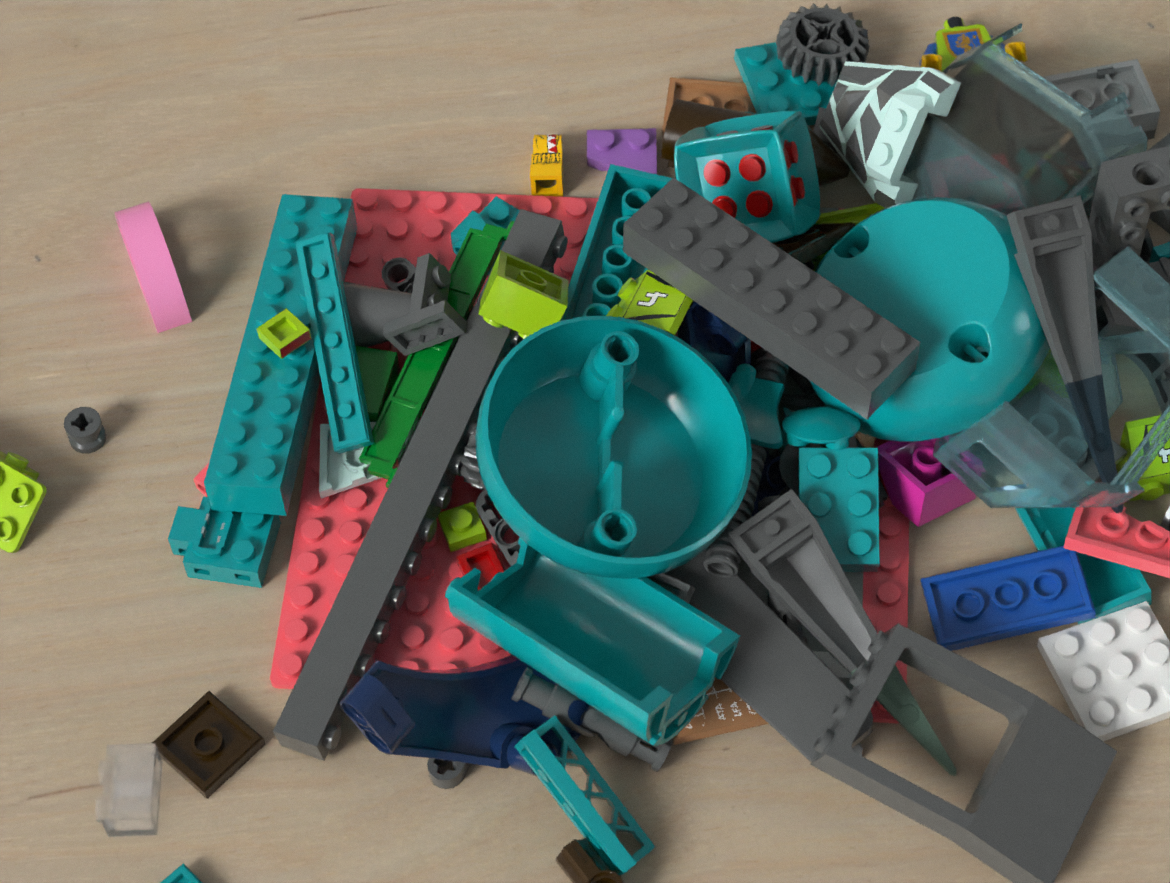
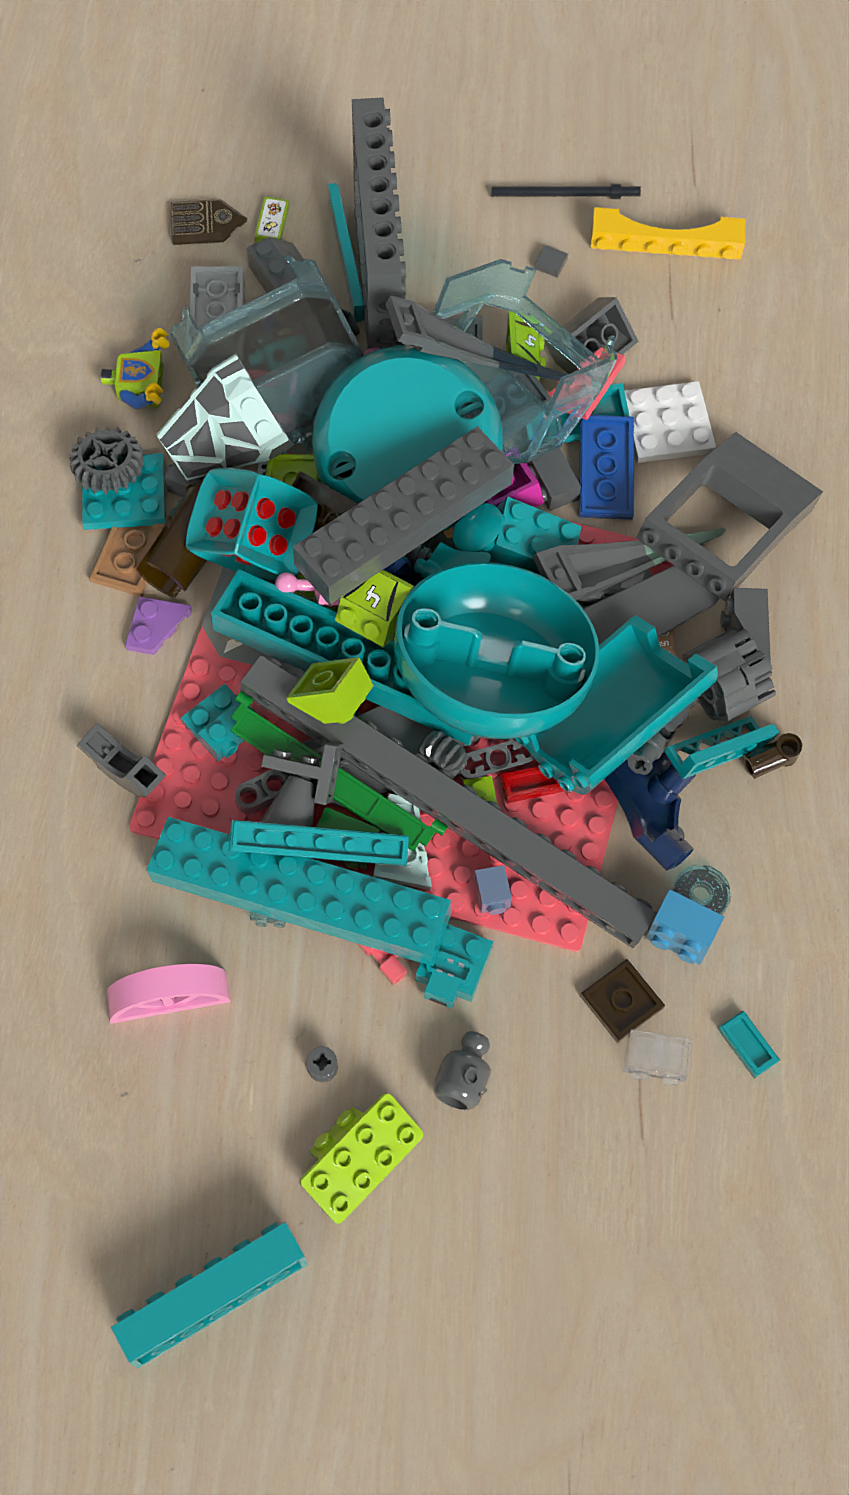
camera: 85 degrees left, 10 degrees up
lime plate [257,308,311,359] -> none
yellow leg [530,135,563,197] -> none
none -> dark grey arch [77,723,166,797]
none -> dark grey piece [433,1031,491,1110]
none -> sand blue brick [474,865,512,915]
none -> dark grey brick [527,444,581,511]
none -> dark azure brick [646,889,724,965]
none -> clear light blue tile [672,865,731,915]
none -> dark grey piece [682,629,776,722]
none -> dark grey slope [720,587,771,667]

